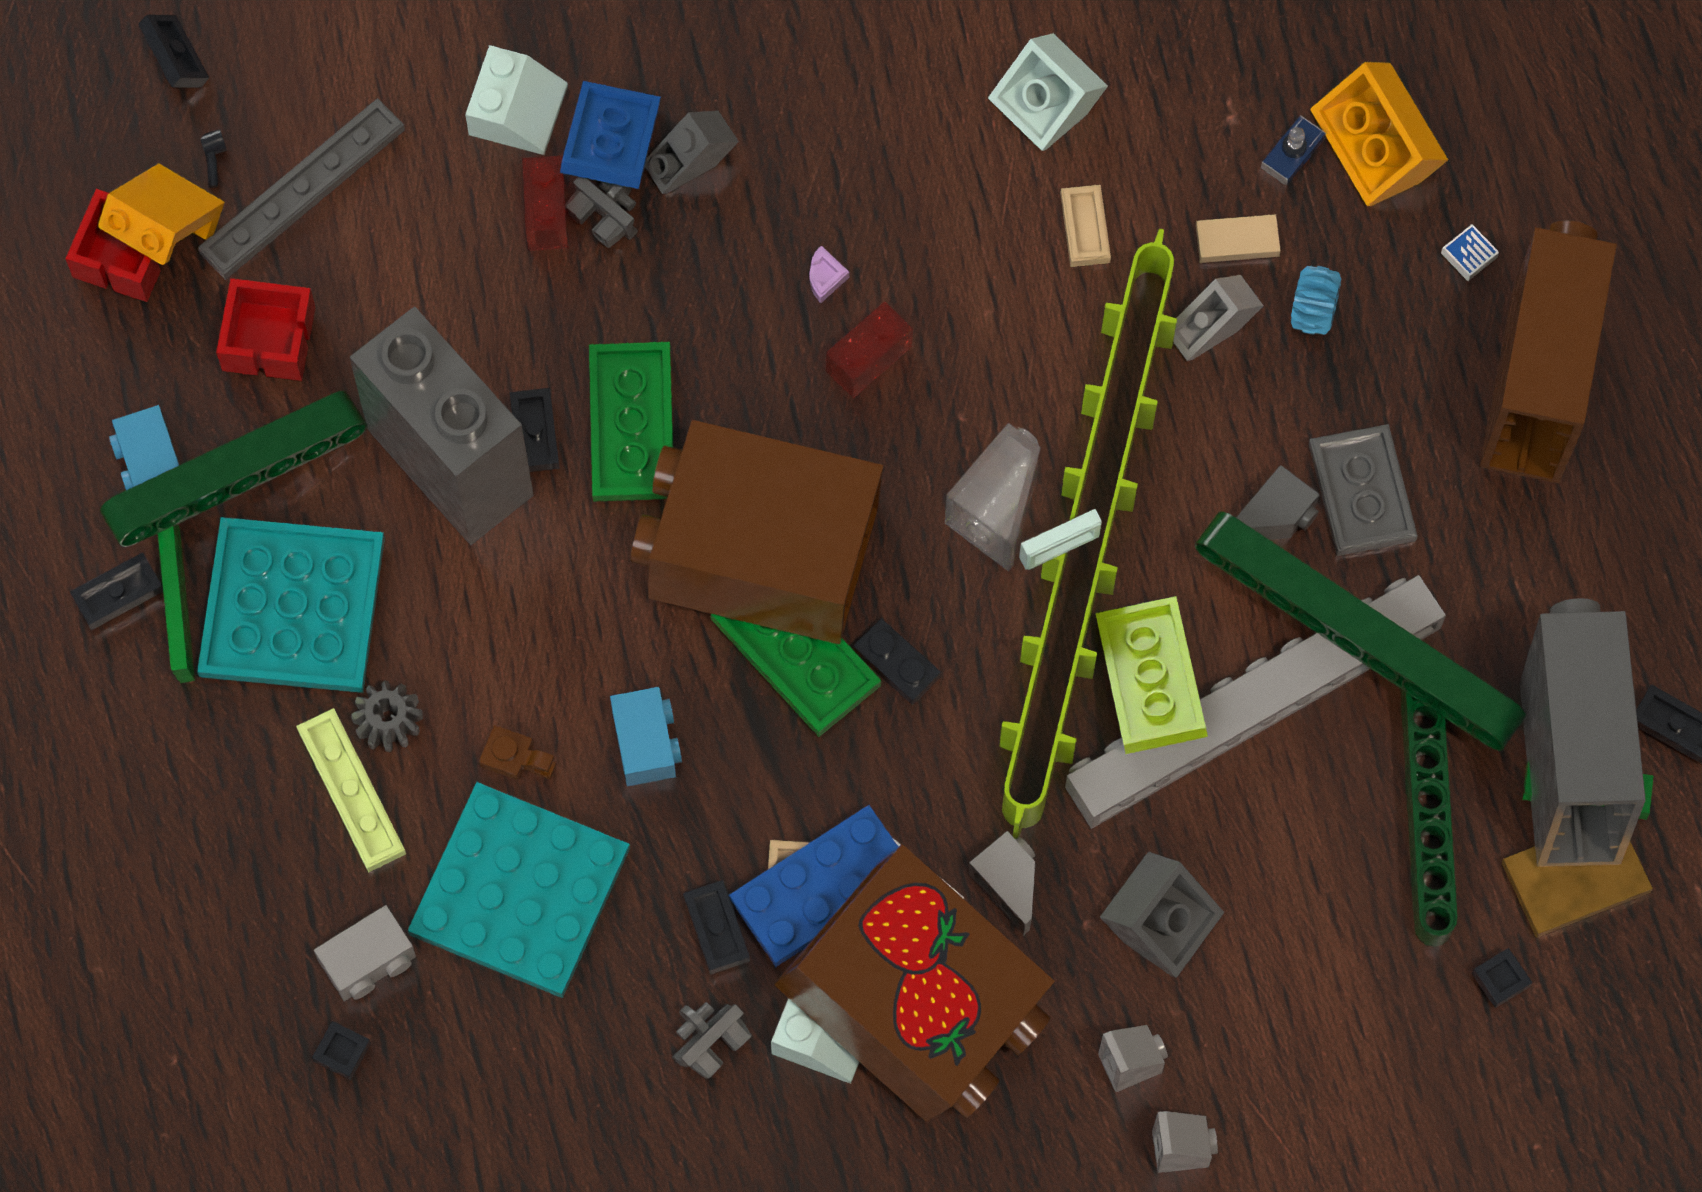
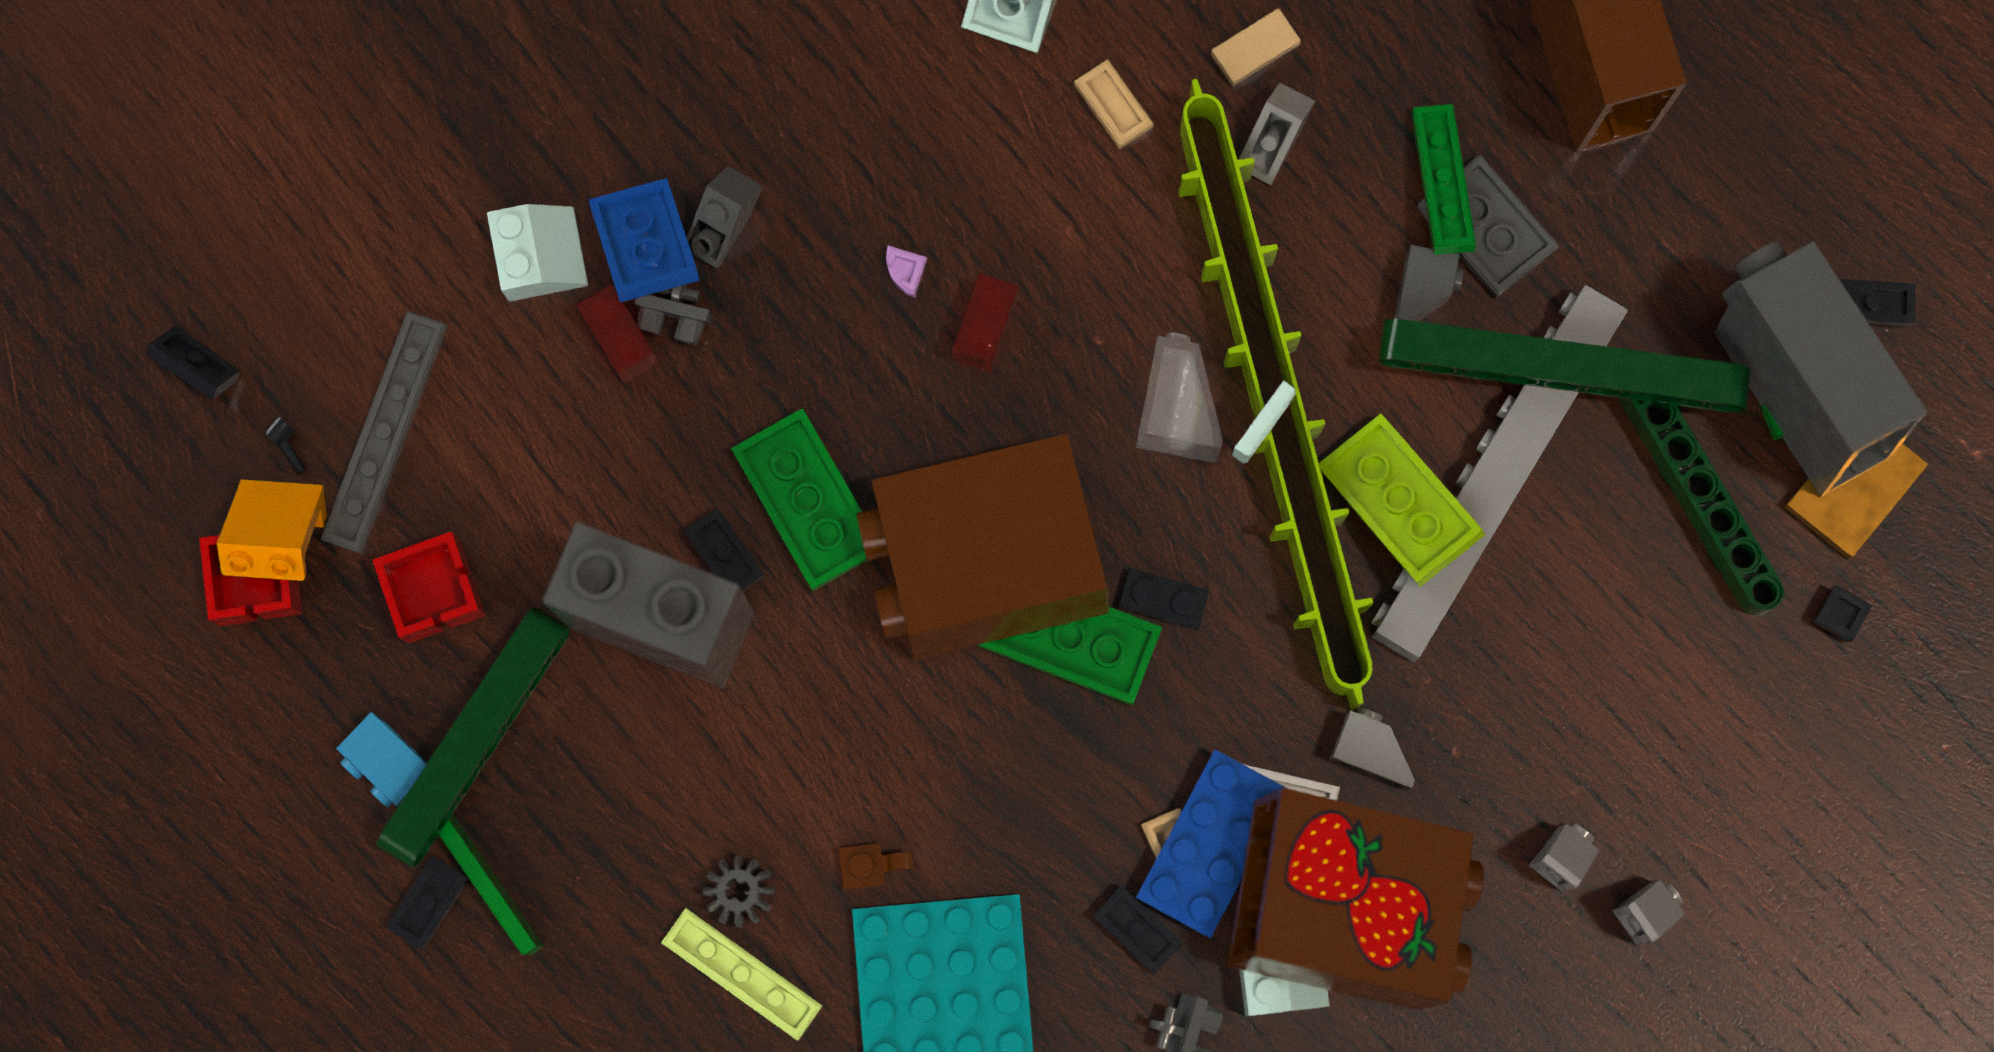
camera: 25 degrees left, 10 degrees up
teal plate [197,517,385,693] -> none
dark azure brick [610,687,682,786] -> none
dark grey slope [1100,852,1224,978] -> none
dark azure gear [1291,266,1341,335] -> none
none -> green tile [1412,104,1476,255]

